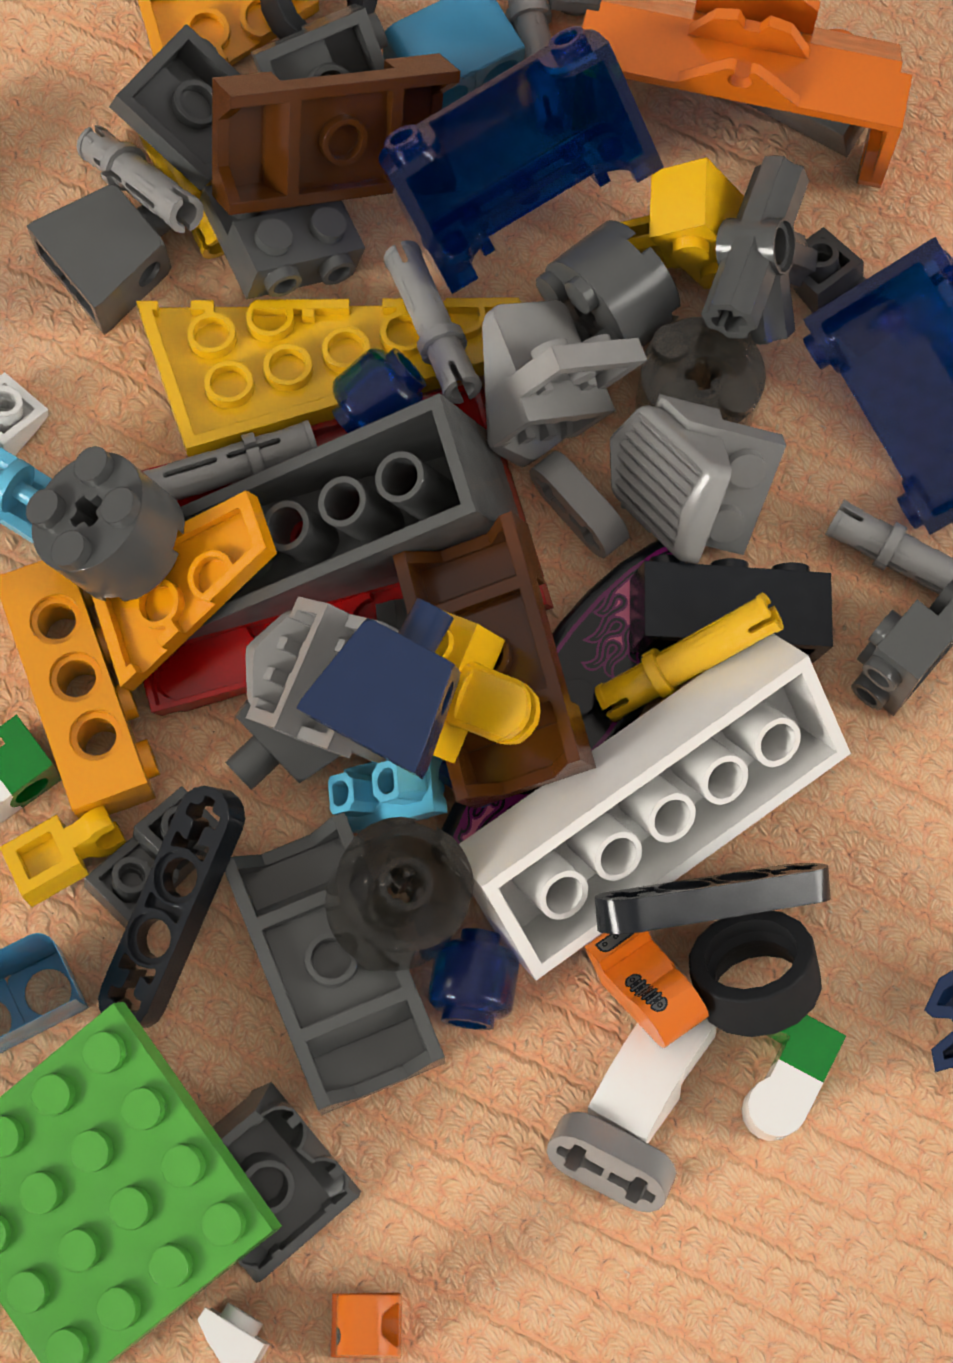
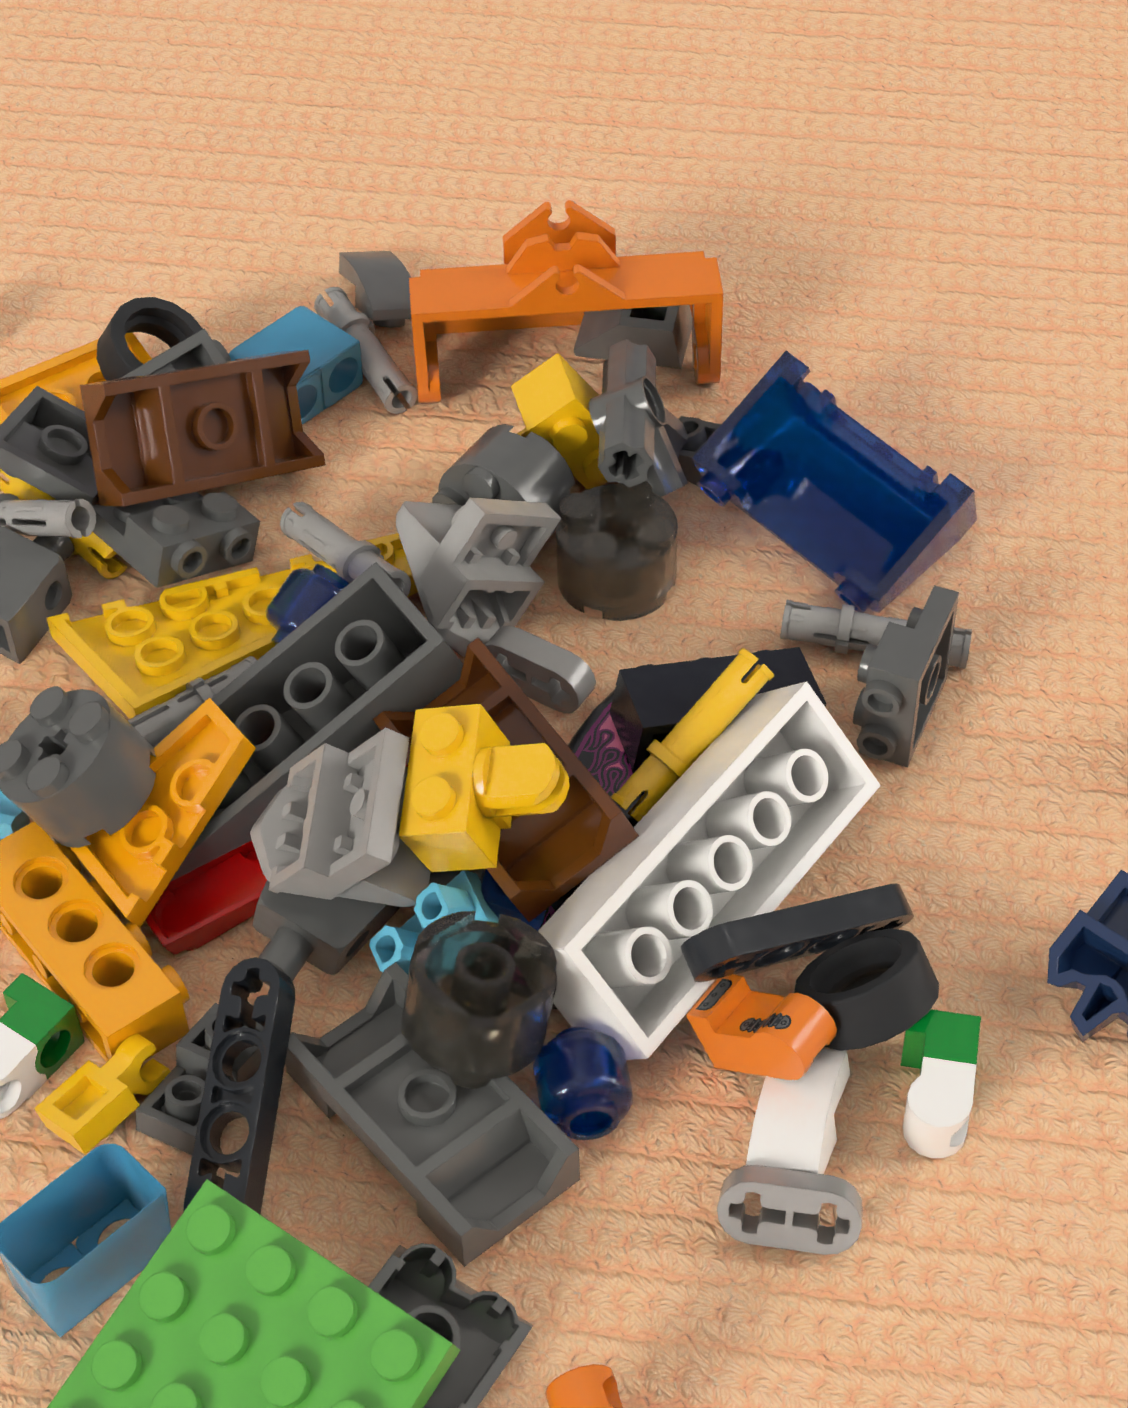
camera: 15 degrees left, 25 degrees down
dark blue torso [296,598,461,779] -> none
clear blue windscreen [378,26,664,294] -> none
light grey piece [610,394,786,564] -> none

